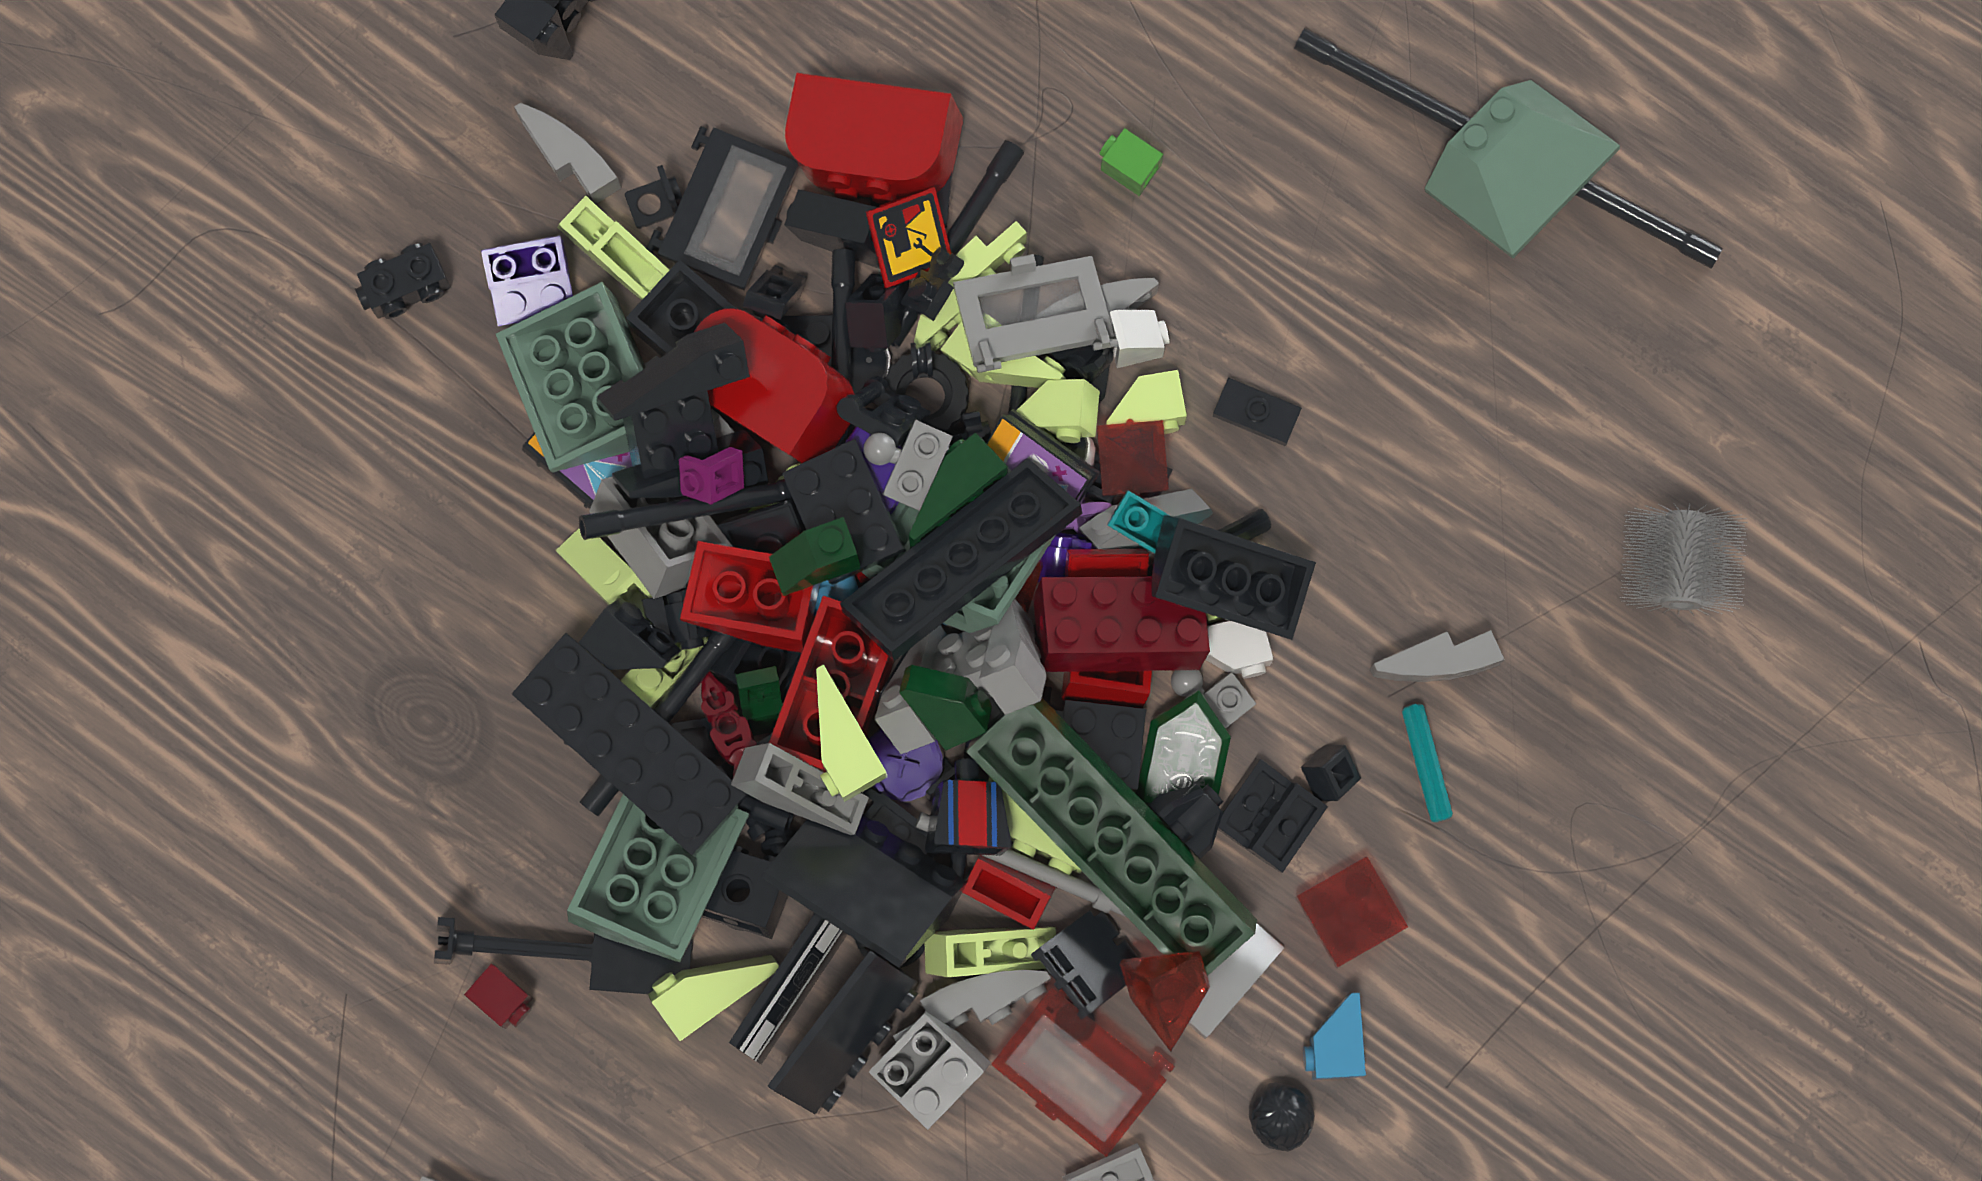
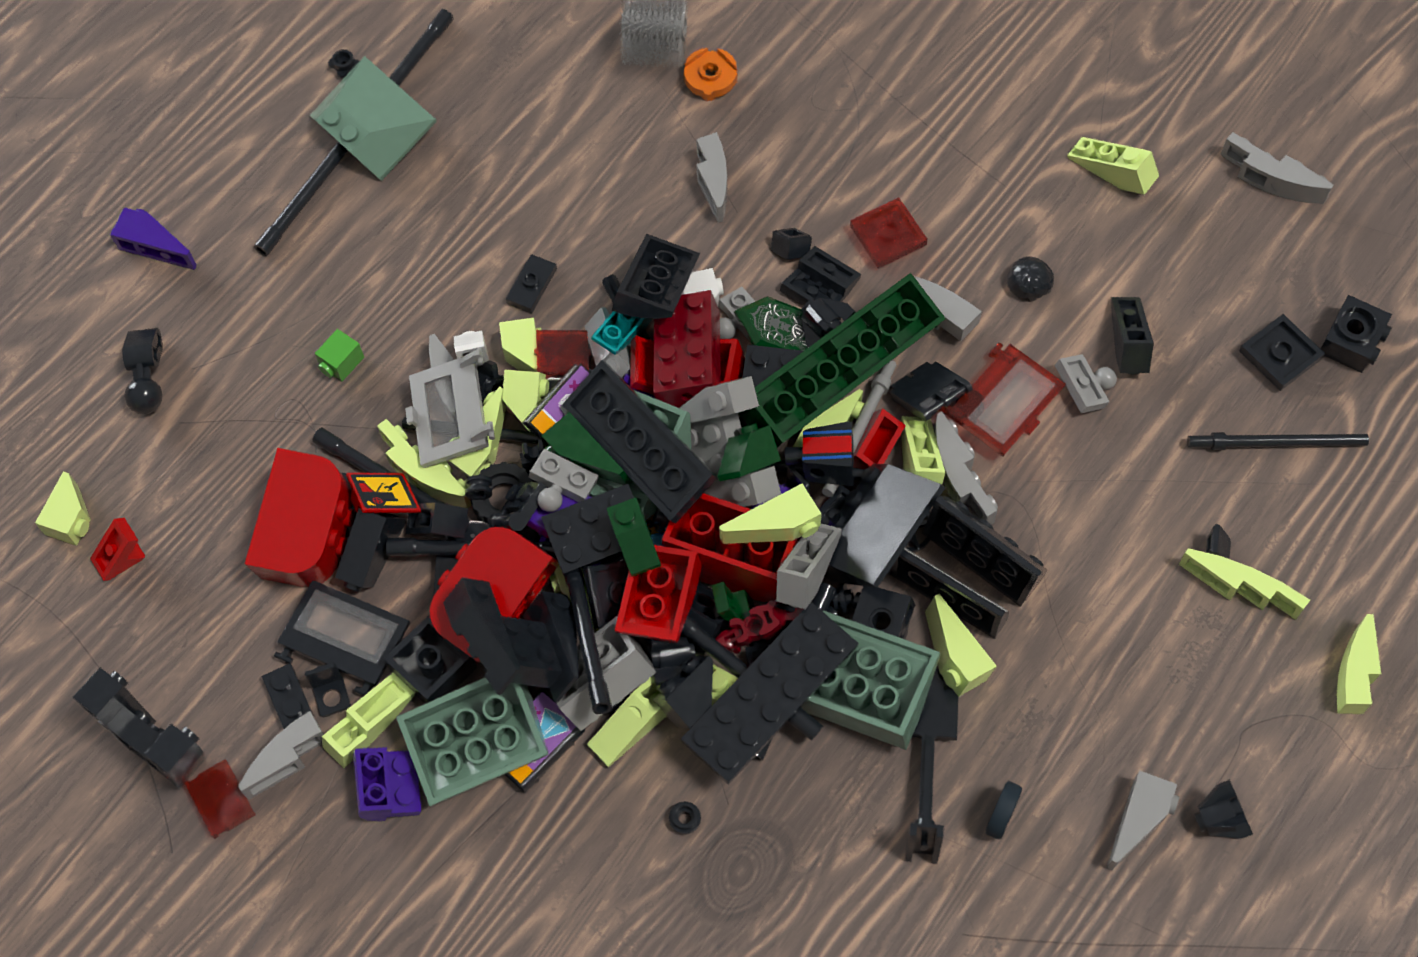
camera: 85 degrees left, 15 degrees down
black brick [355,243,451,319] -> none
dark red brick [464,963,533,1029] -> none
magenta bracket [679,447,744,504] -> none
black hinge [743,265,807,320] -> none
light grey slope [869,1012,991,1130] -> none
black plate [900,247,964,321] -> none
clear red slope [1120,951,1210,1052] -> none
dark azure slope [1303,993,1366,1080] -> none
teal axle [1402,704,1453,822] -> none
none -> clear red plate [184,759,256,839]
none -> black plate [262,663,314,729]
none -> black plate [328,49,359,78]
none -> black plate [669,802,701,834]
none -> orange plate [684,48,737,101]
none -> black bush [985,781,1023,840]

